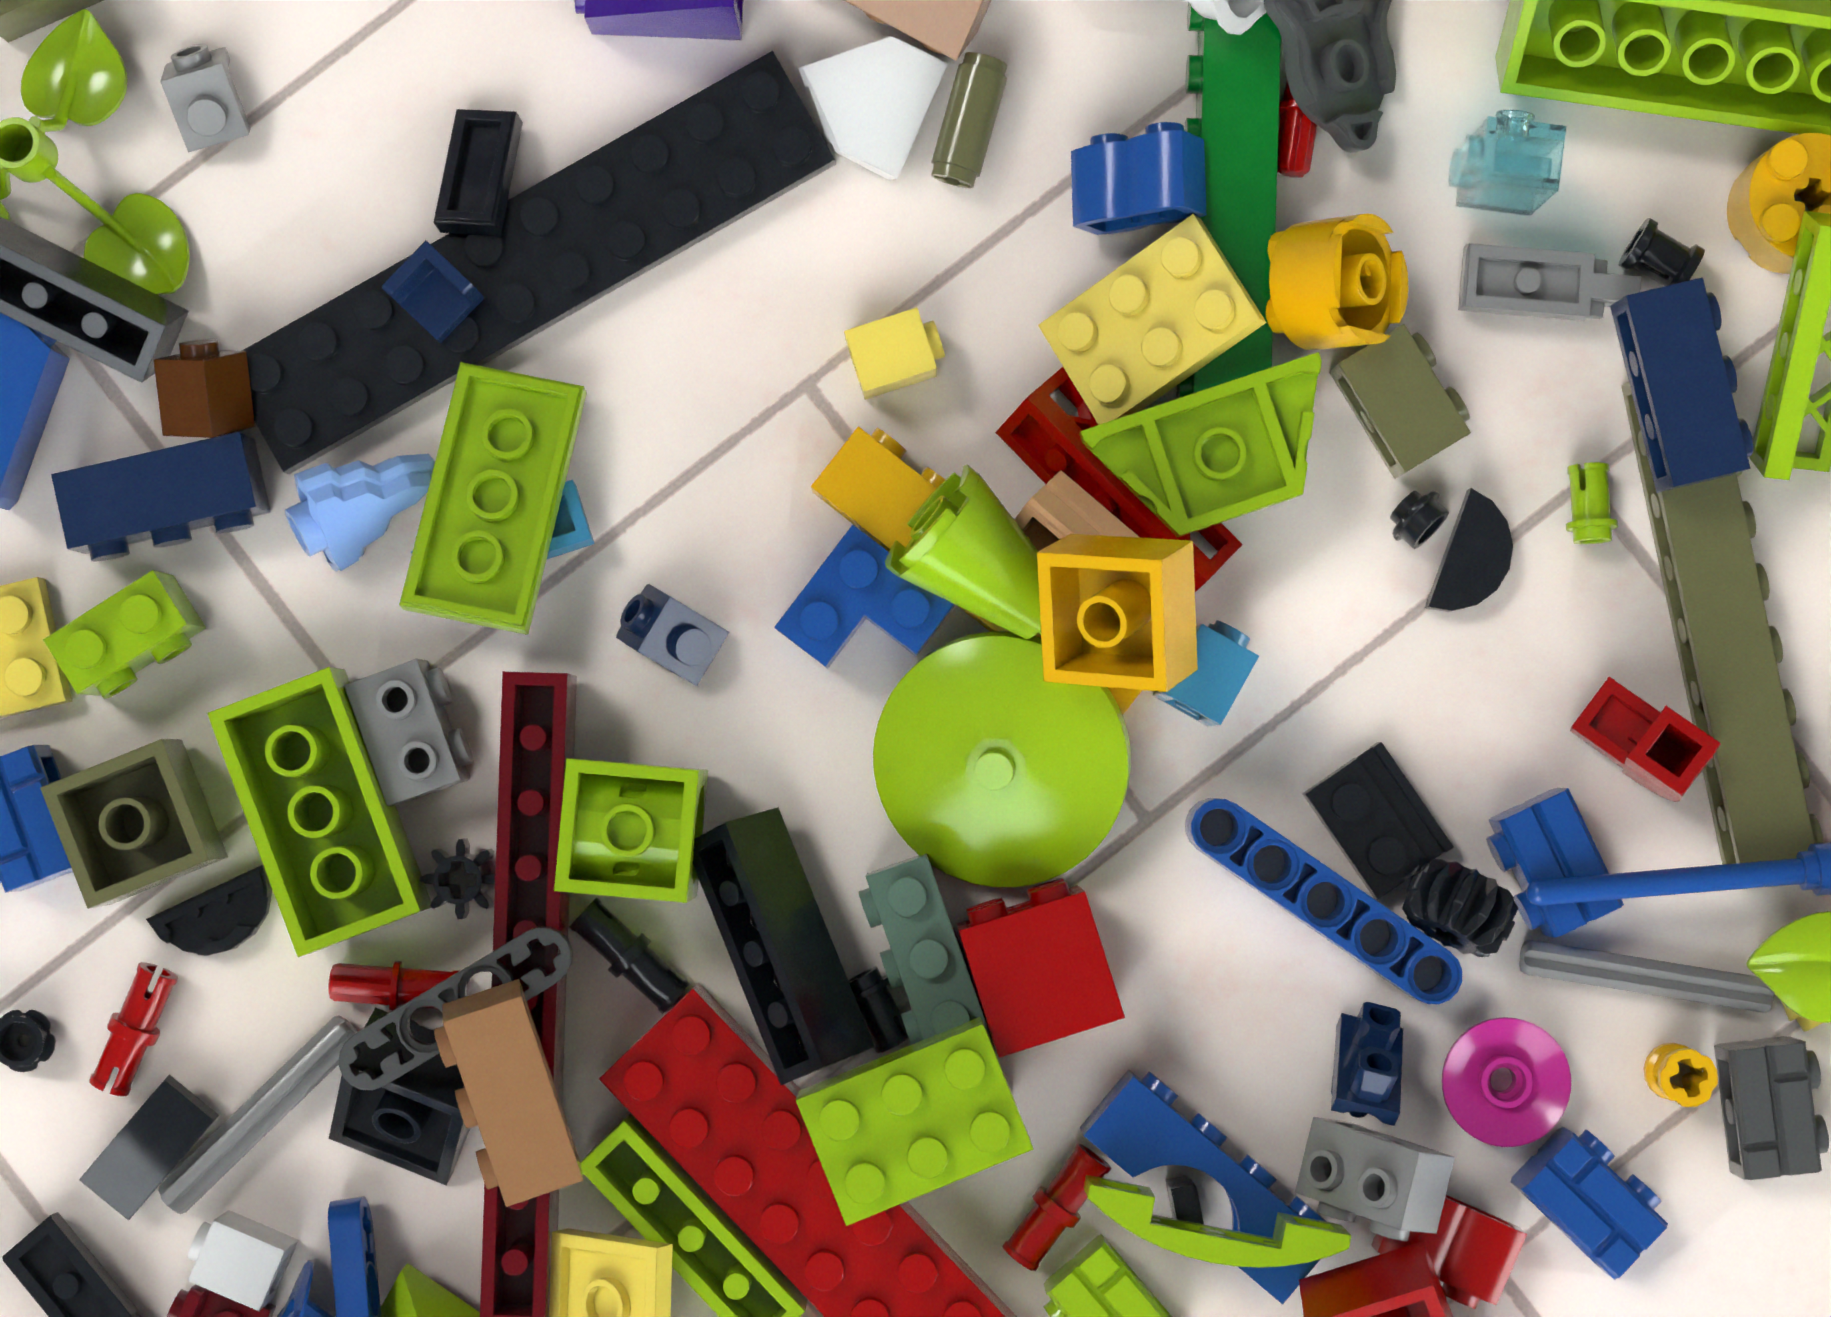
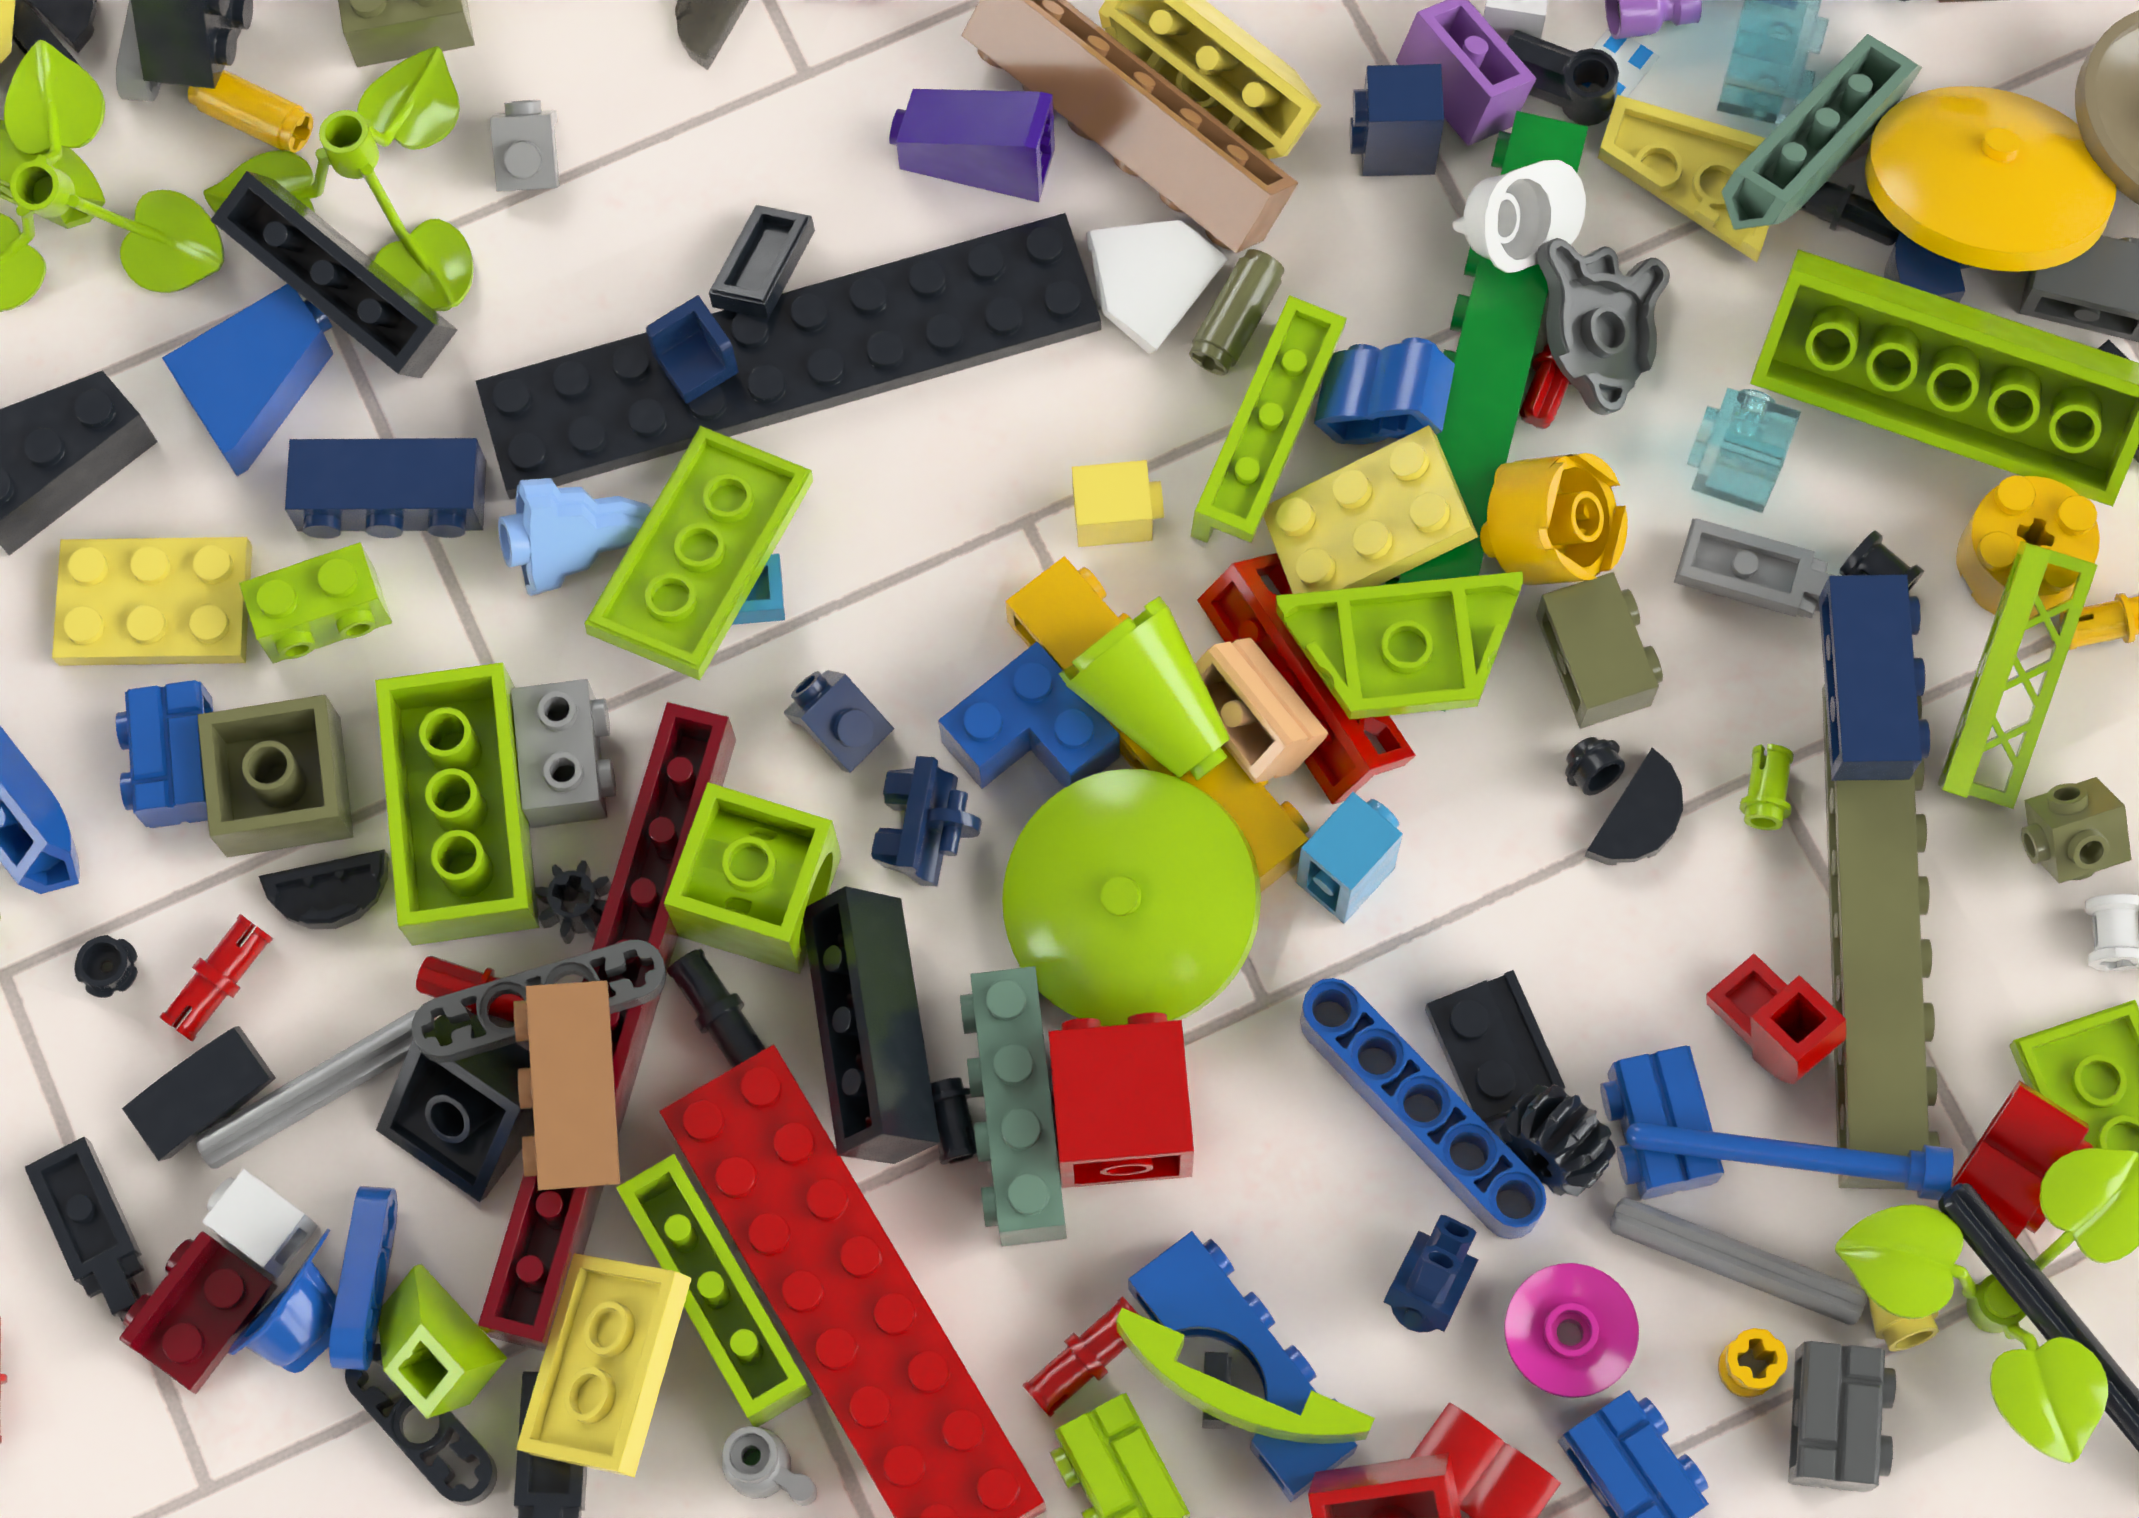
camera: 15 degrees right, 15 degrees down
reddish brown brick [153,339,255,438] -> none
lime brick [796,1017,1034,1226] -> none
yellow brick [1037,533,1198,692] -> none
light grey brick [1295,1117,1455,1241] -> none
none -> dark blue hips [871,756,982,887]
none -> lime fence [1190,295,1347,543]

